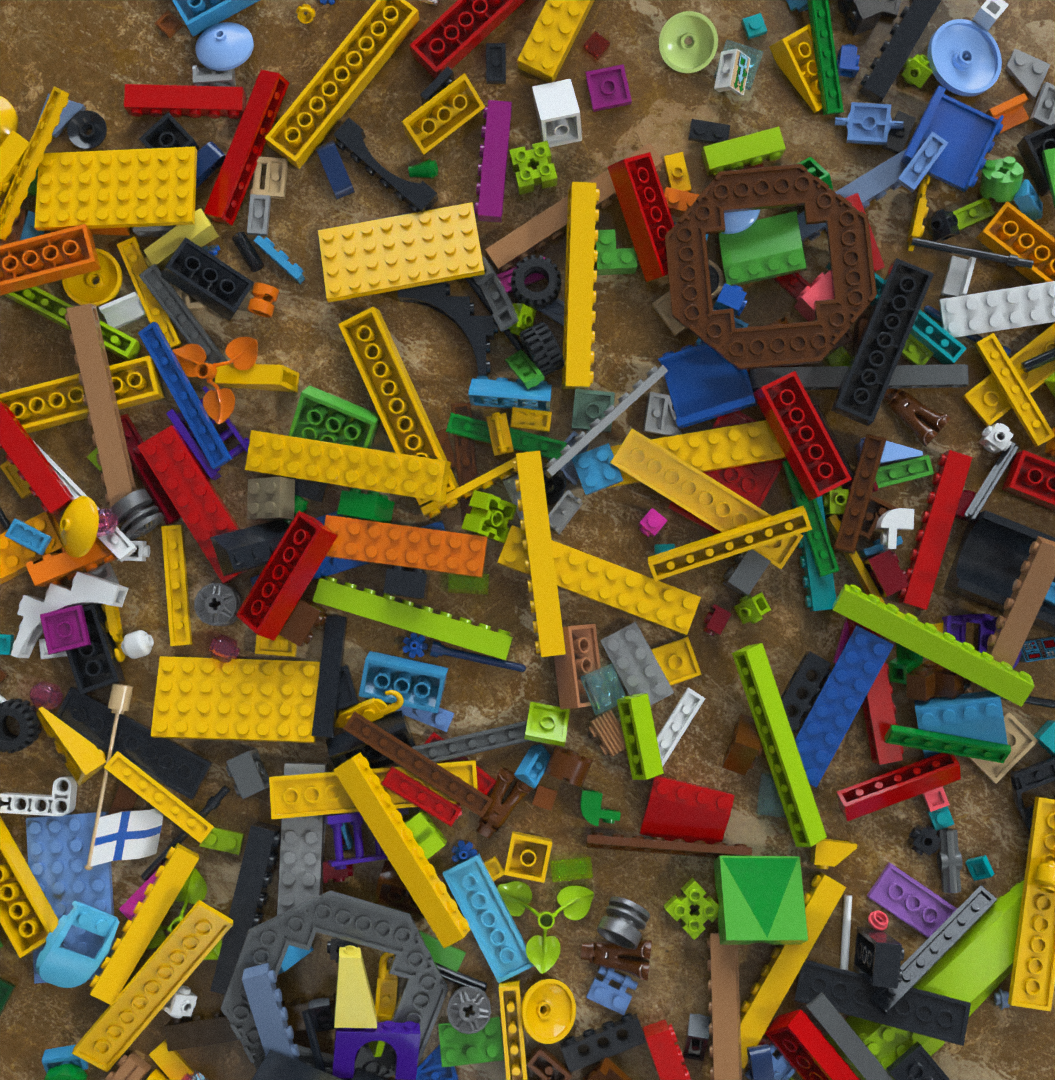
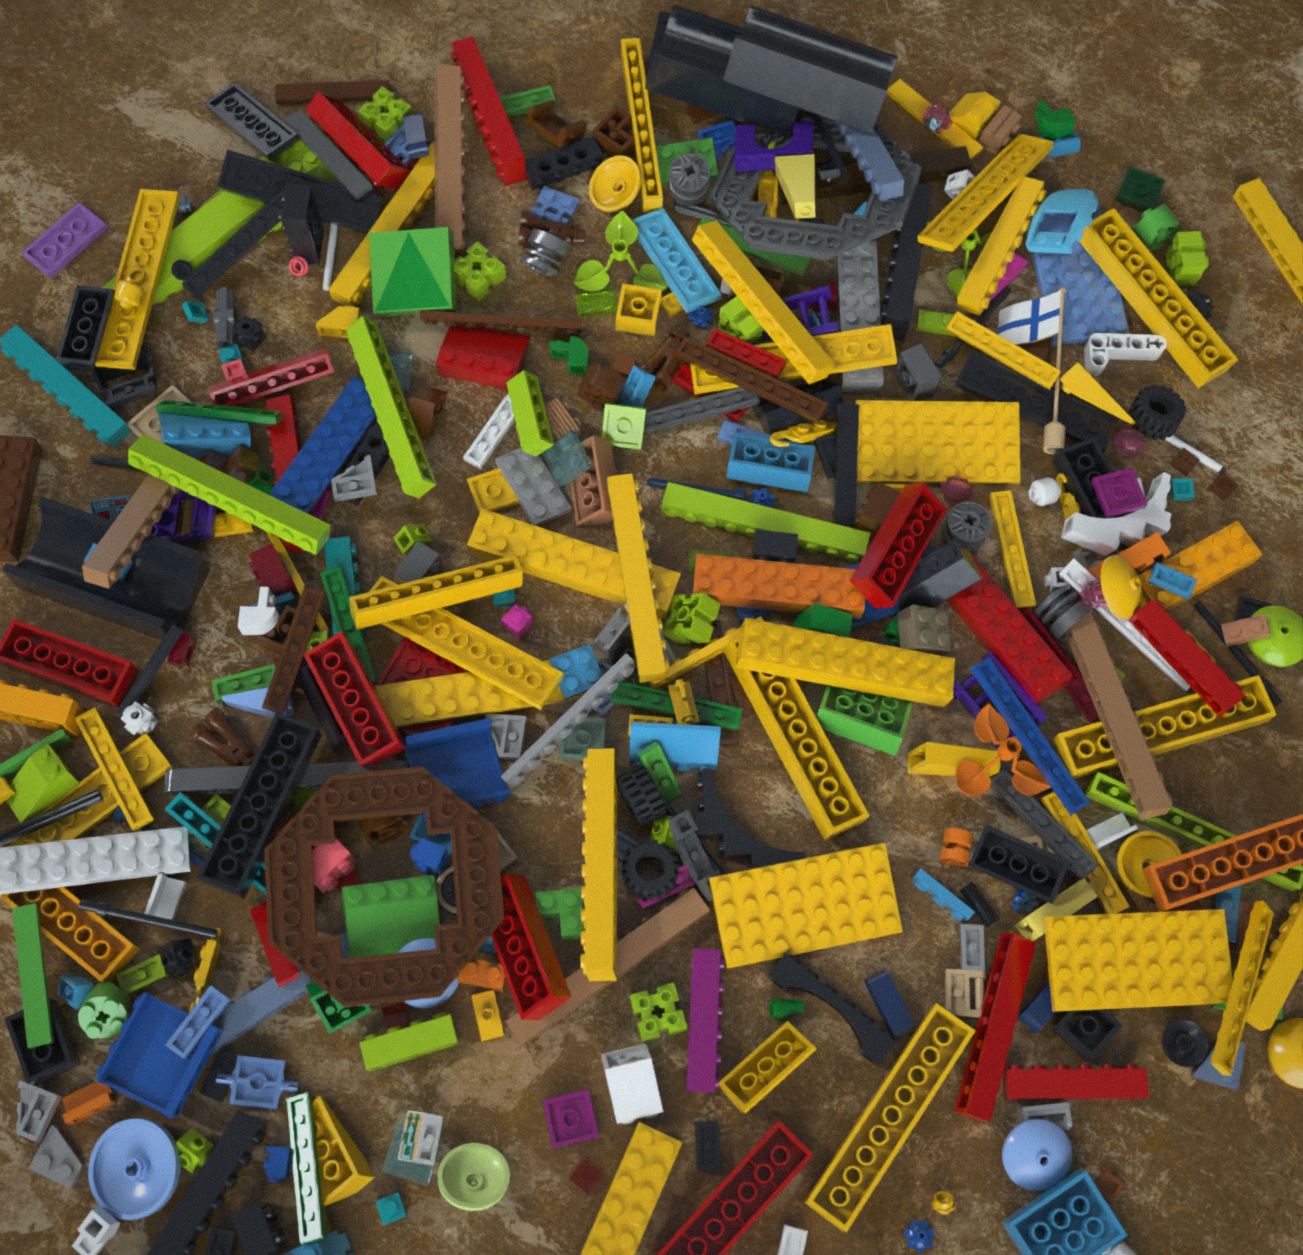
camera: 175 degrees right, 15 degrees down
black plate [420,66,455,105] -> none
black slope [683,1013,710,1061] -> none
black plate [688,119,730,144] -> none
dark red brick [703,604,732,637] -> none
medium lavender tile [867,862,957,938] -> none
red brick [898,450,973,611] -> none
none -> black plate [171,260,192,280]
none -> light grey wing [331,455,377,502]

